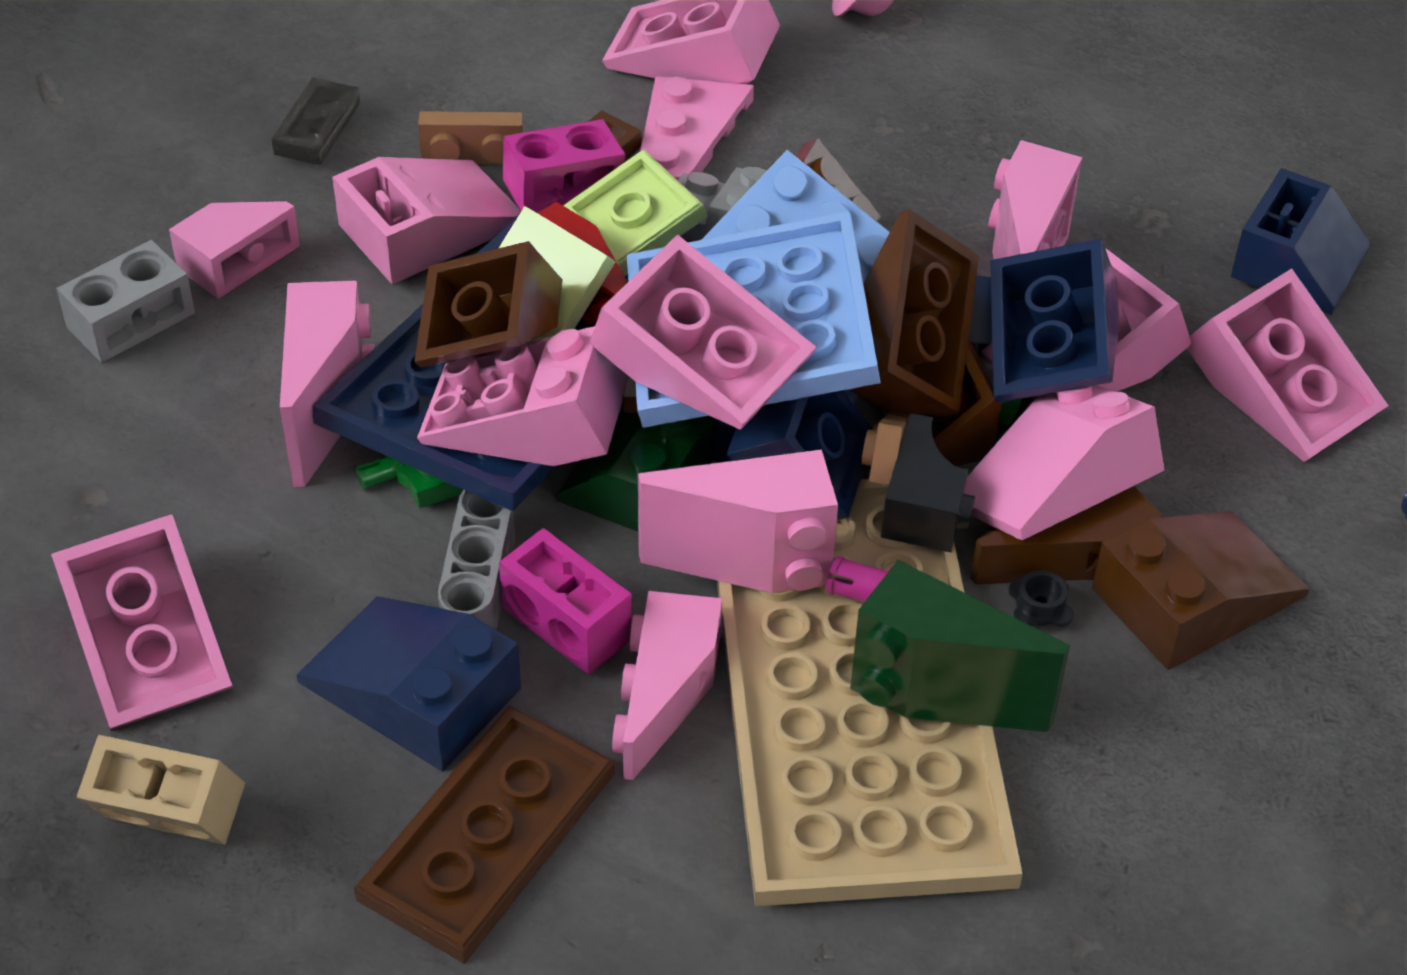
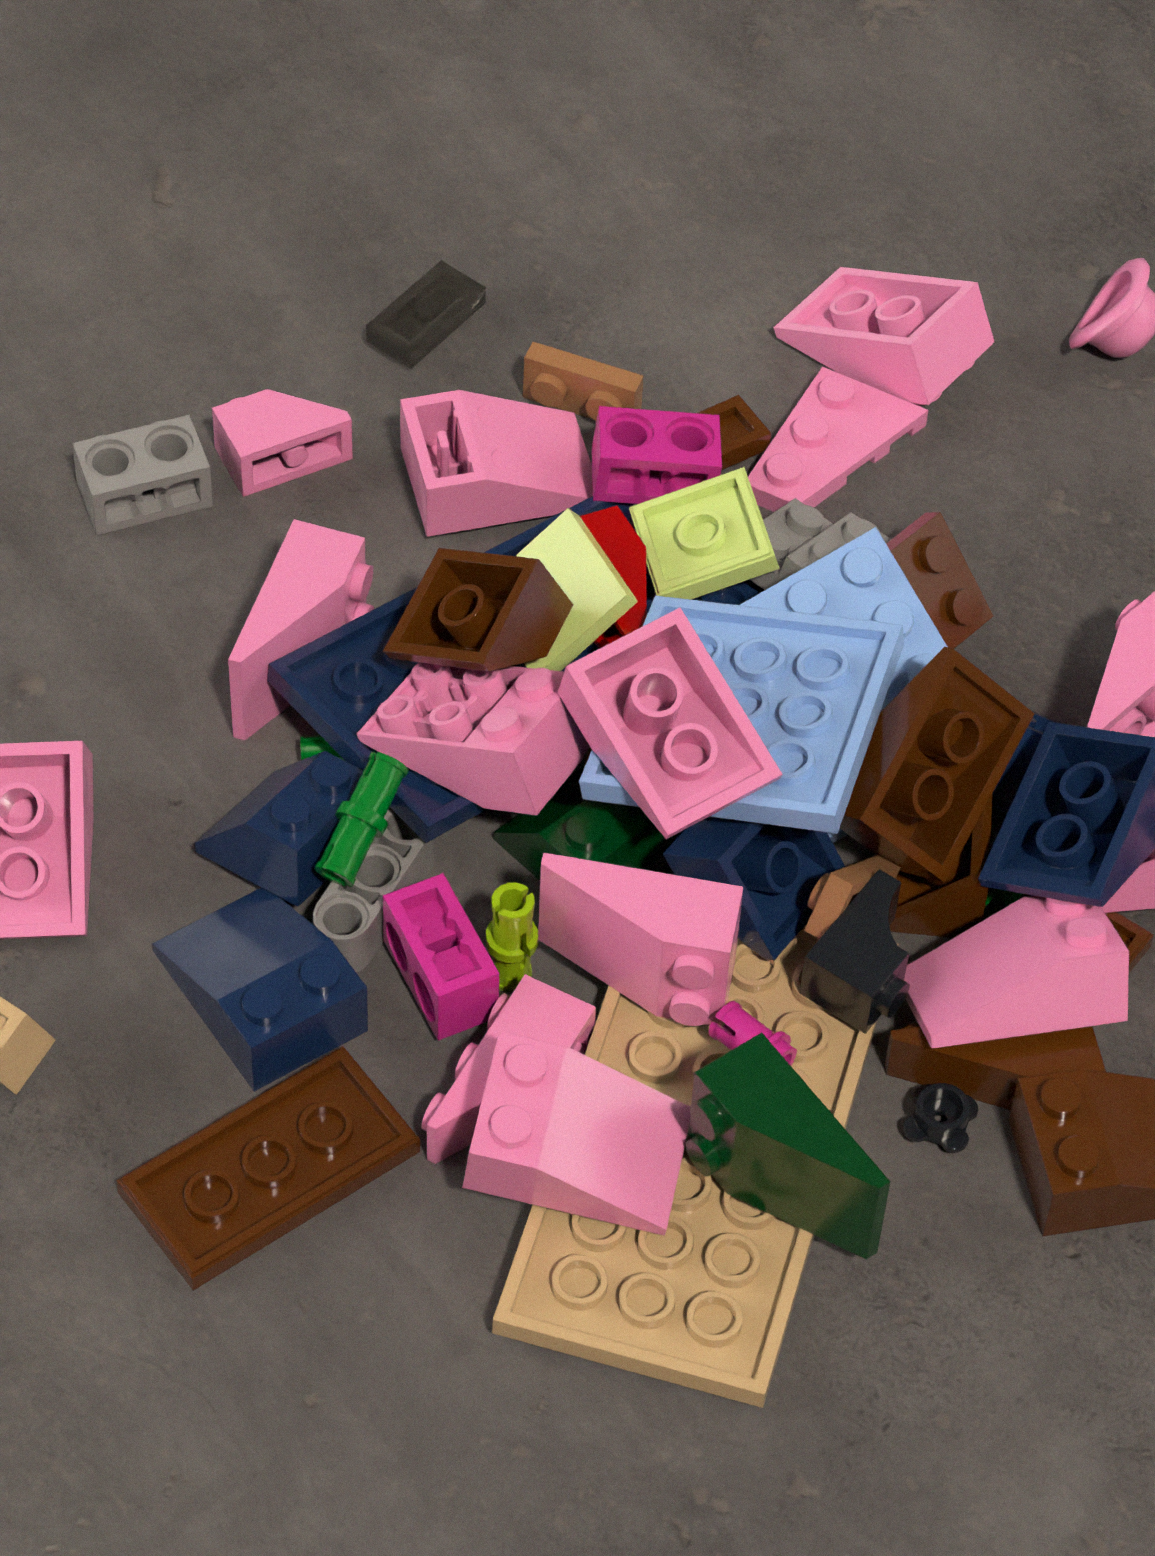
camera: 20 degrees right, 5 degrees up
none -> dark blue slope [195,751,363,907]
none -> green pin [314,752,409,887]
none -> bright pink slope [462,1031,690,1236]
none -> lime pin [486,882,538,992]

